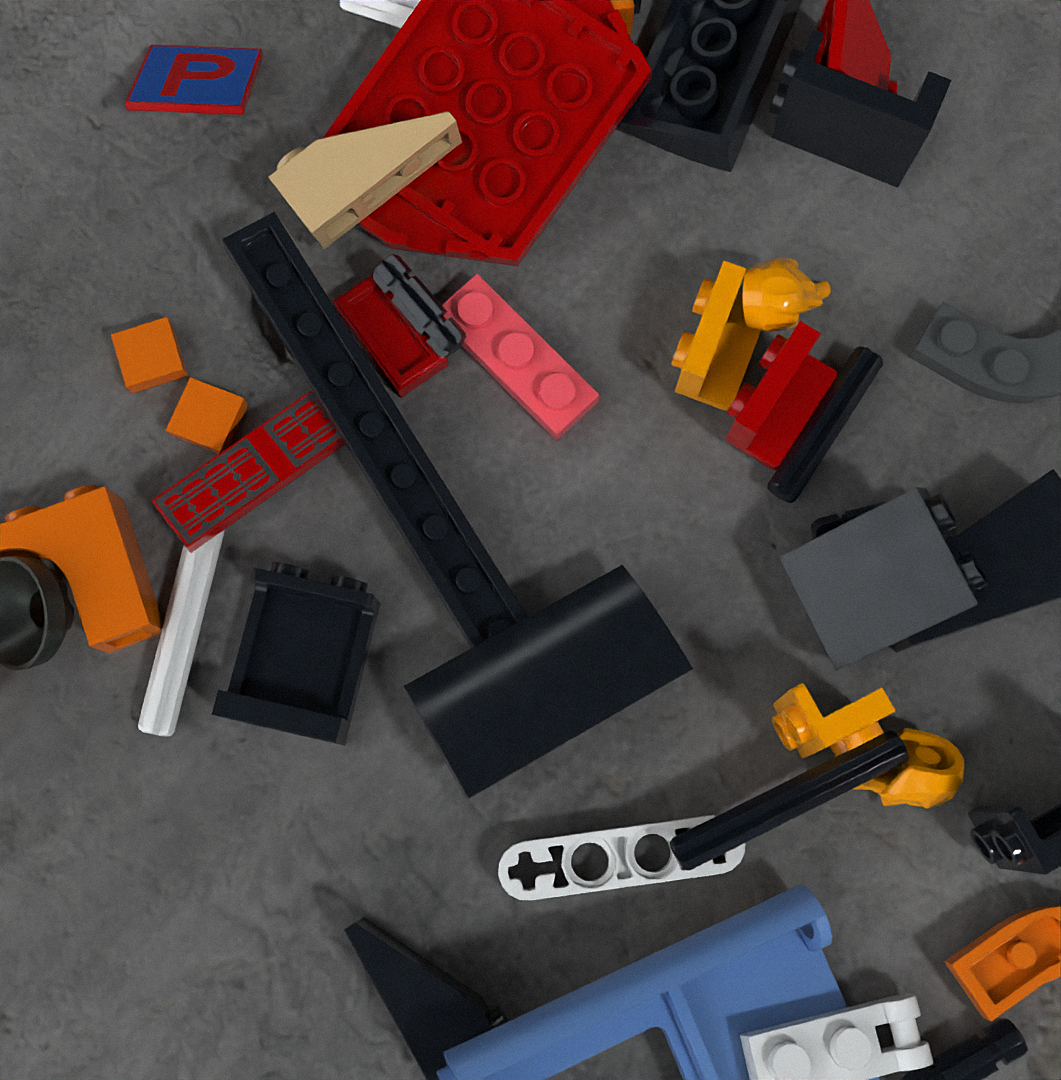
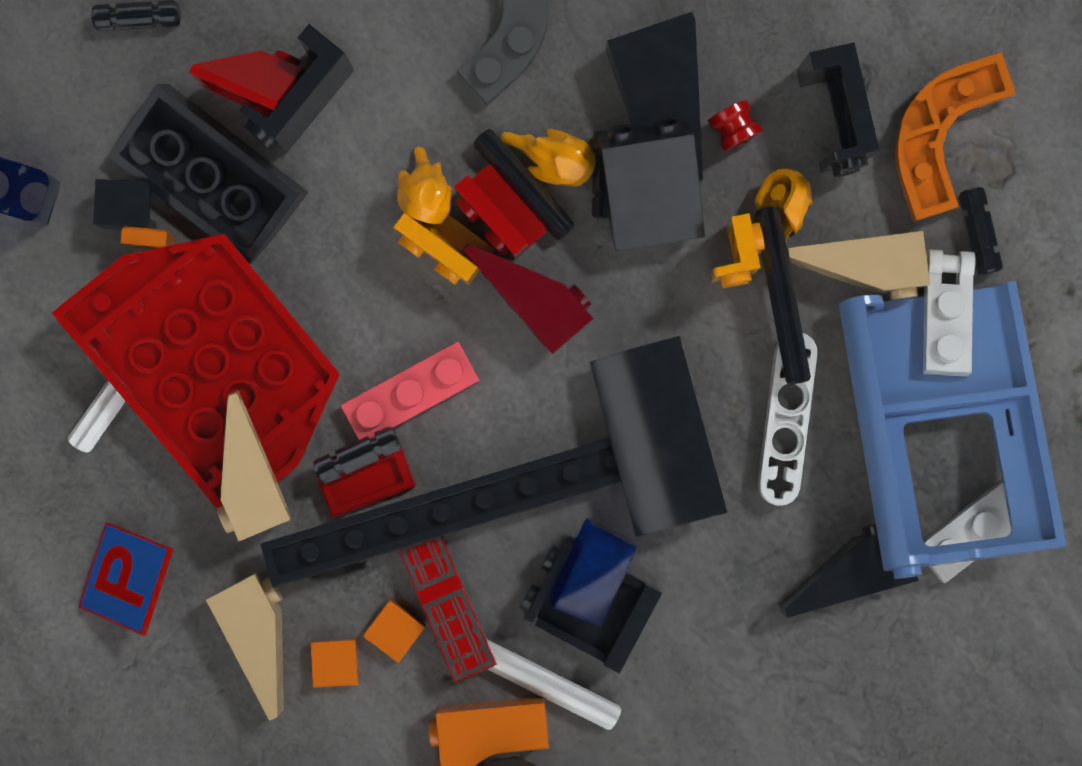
camera: 80 degrees left, 10 degrees up
none -> tan slope [206,571,284,721]
none -> dark red slope [461,243,594,354]
none -> light orange piece [500,129,596,187]
none -> clear blue piece [550,518,637,626]
none -> red wheel [707,99,763,152]
none -> tan slope [787,231,930,300]

